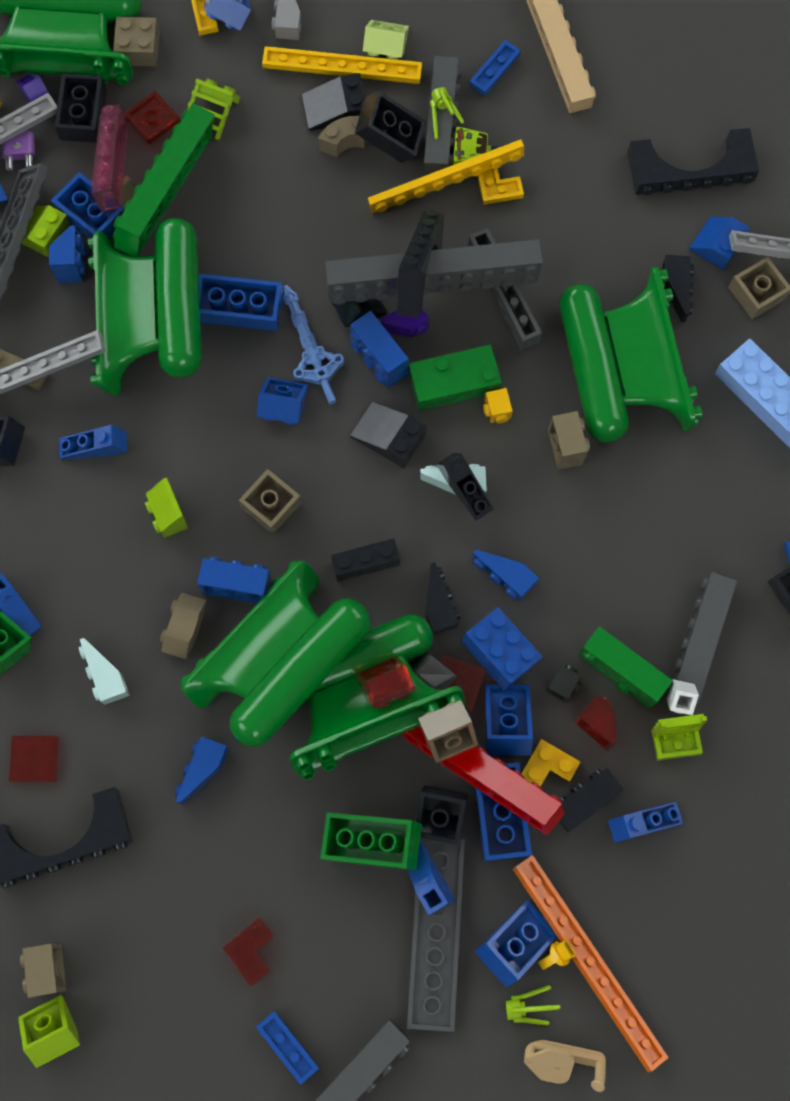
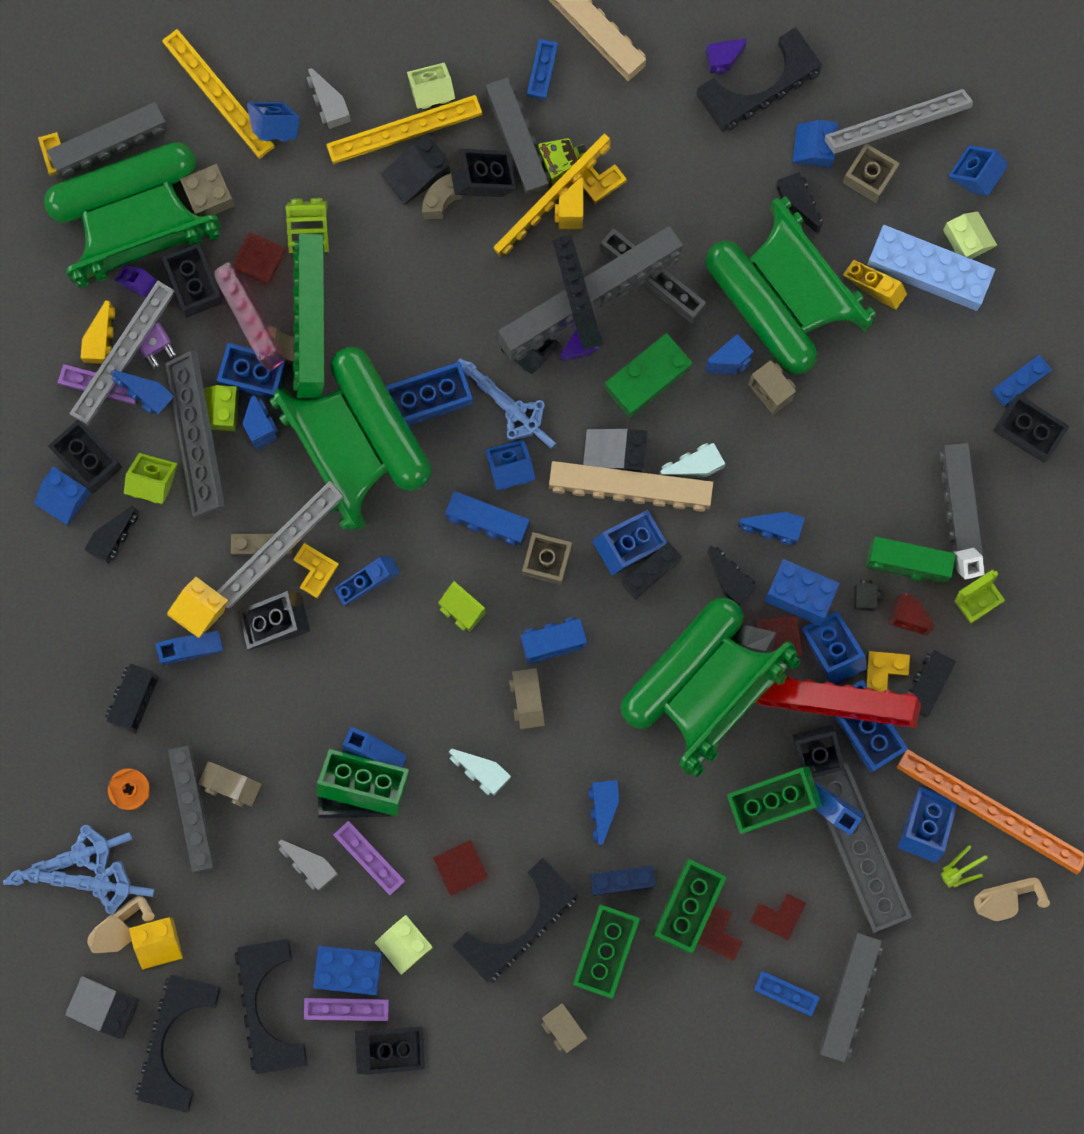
camera: 25 degrees left, 5 degrees up
lime slope [18,995,80,1068] -> none
green piece [180,560,370,748] -> none
blue brick [349,311,409,388] -> none
clear red slope [354,656,416,709] -> none
dark tan brick [418,700,478,763] -> none
lime plant [430,87,464,140] -> none
black slope [436,452,494,521] -> none
yellow brick [483,388,513,424] -> none
yellow piece [538,940,575,970] -> none
blue slope [608,802,683,843] -> none
none -> yellow plate [293,543,339,599]
none -> blue brick [445,491,530,547]
none -> tan brick [549,461,713,512]
none -> yellow slope [555,178,583,229]
none -> green brick [573,904,641,999]
none -> dark blue brick [590,866,655,896]
none -> blue slope [592,510,667,576]
none -> green brick [651,859,727,954]
none -> blue slope [705,334,754,375]
none -> dark purple slope [706,38,747,74]
none -> clear red plate [750,894,806,941]
none -> yellow slope [843,260,907,310]

